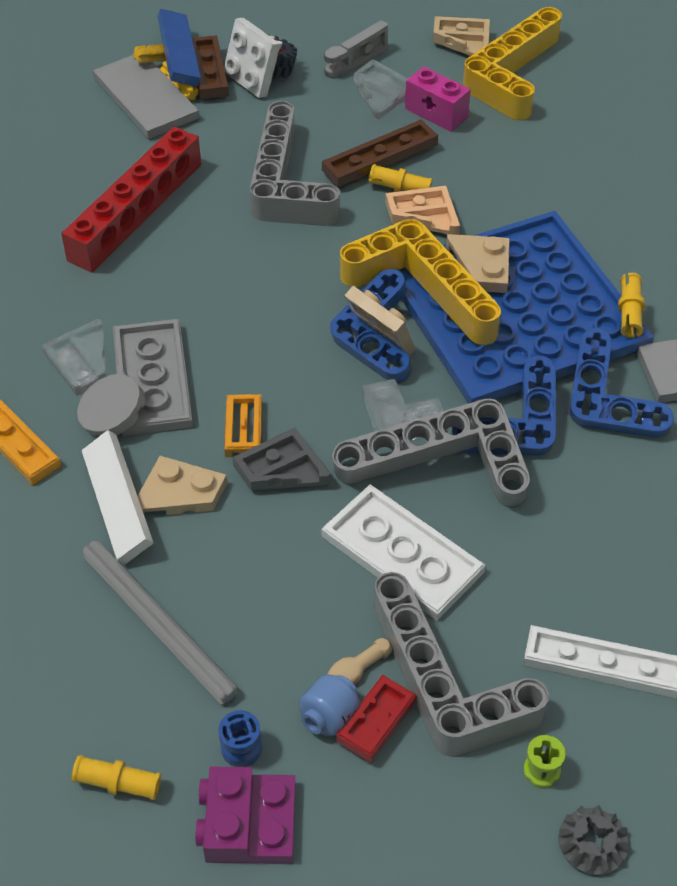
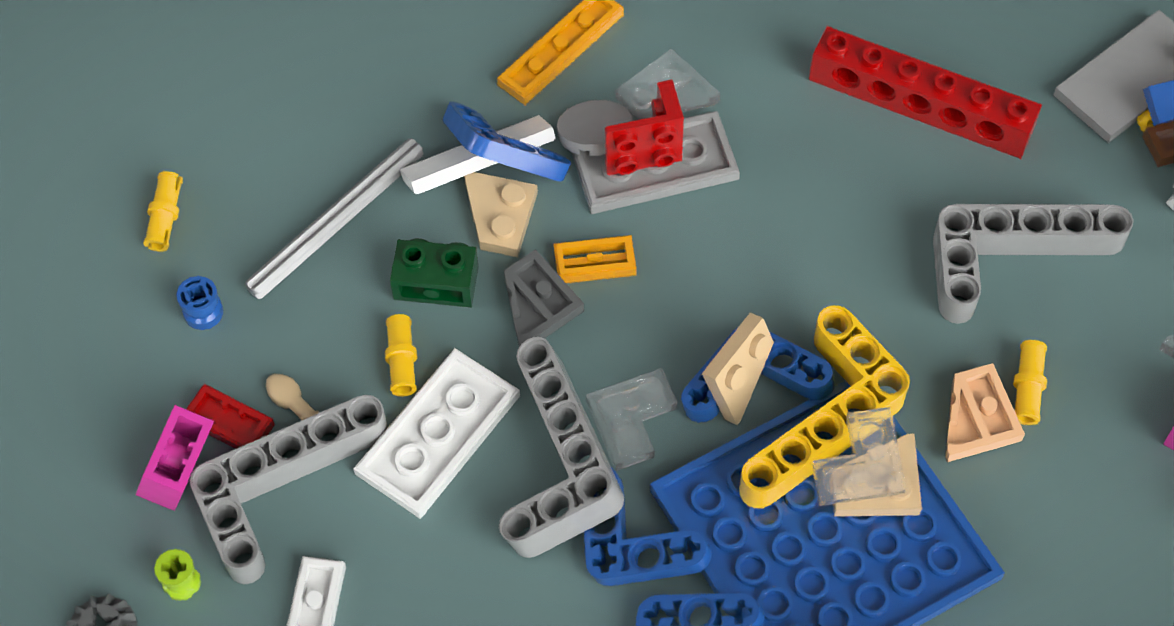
camera: 85 degrees right, 10 degrees up
magenta plate [195,766,296,864] -> none
medium blue head [299,674,360,737] -> none
reddish brown plate [322,119,438,187] -> none
none -> dark pink brick [136,405,214,511]
none -> yellow pin [385,314,417,397]
none -> dark green brick [390,238,479,308]
none -> blue beam [442,102,571,181]
none -> red bracket [605,79,684,175]
none -> clear plate [812,407,907,506]

